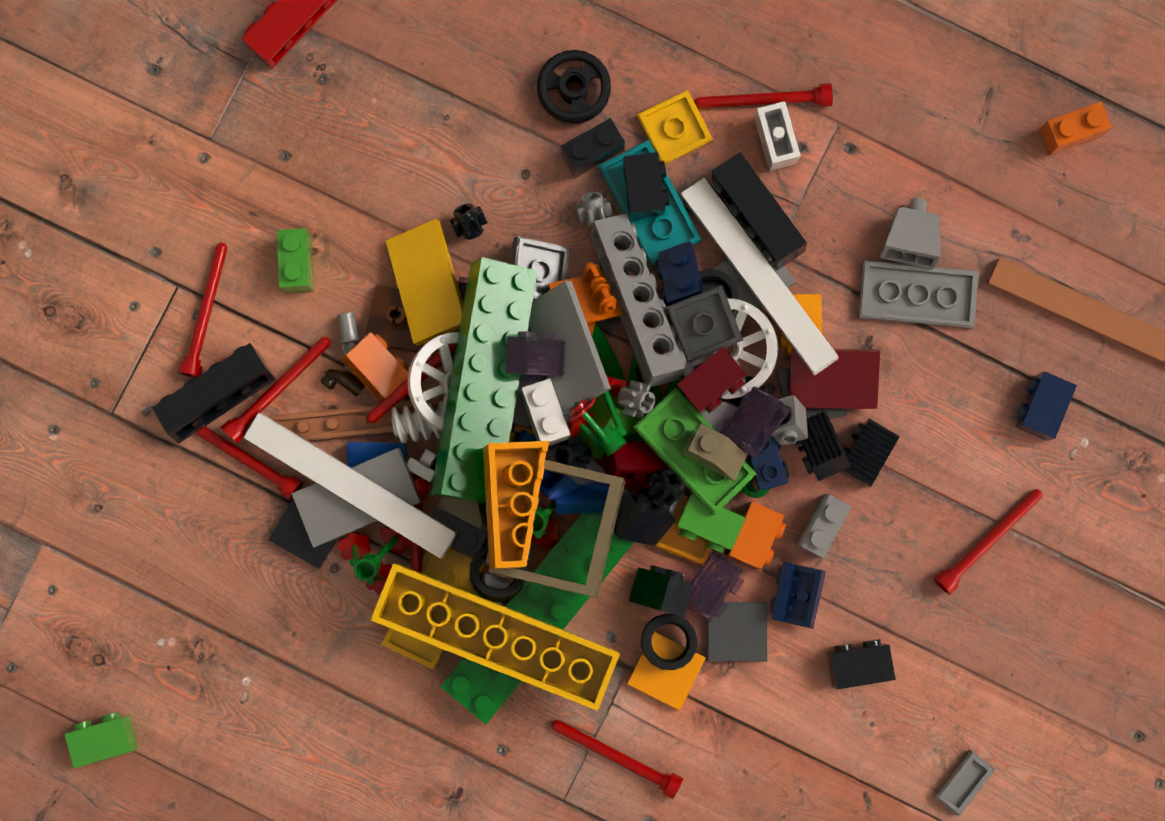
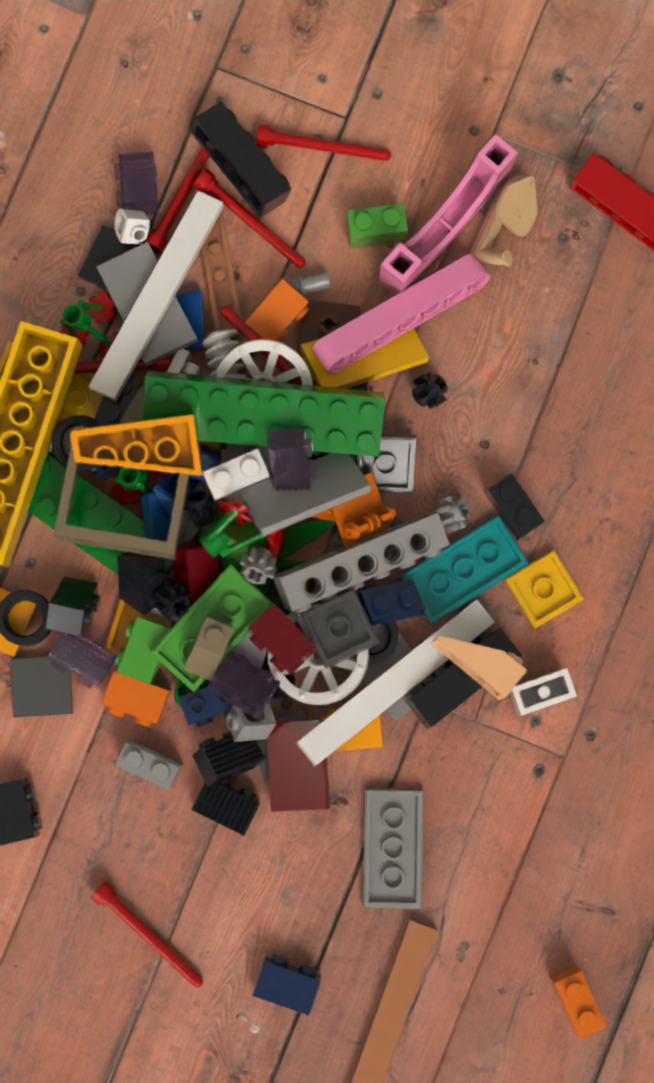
camera: 85 degrees right, 0 degrees up
dark brown arm [321,369,365,397] -> none
black wheel [537,50,611,124] -> none
black brick [623,152,670,219] -> none
red piece [694,83,833,108] -> none
dark blue bracket [770,561,826,629] -> none
light grey torso [879,198,941,270] -> none
none -> clear purple brick [114,151,159,215]
none -> white plate [114,209,150,245]
none -> bright pink beam [312,254,490,374]
none -> bright pink arch [379,134,518,296]
none -> light nougat slope [431,635,527,700]
none -> tan piece [470,174,537,267]

